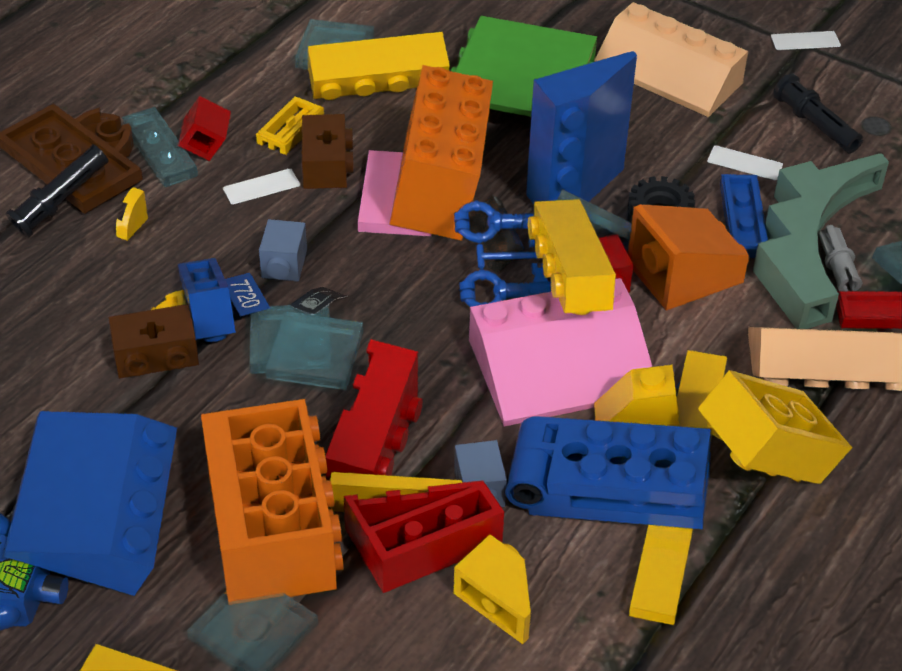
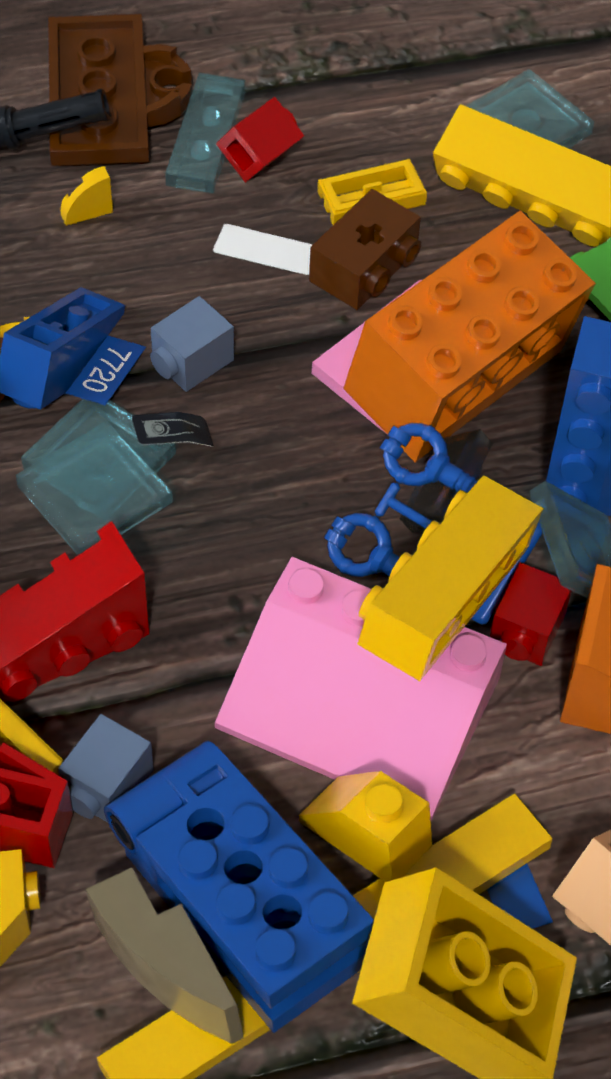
camera: 40 degrees right, 10 degrees up
none -> dark tan slope [85,868,244,1044]

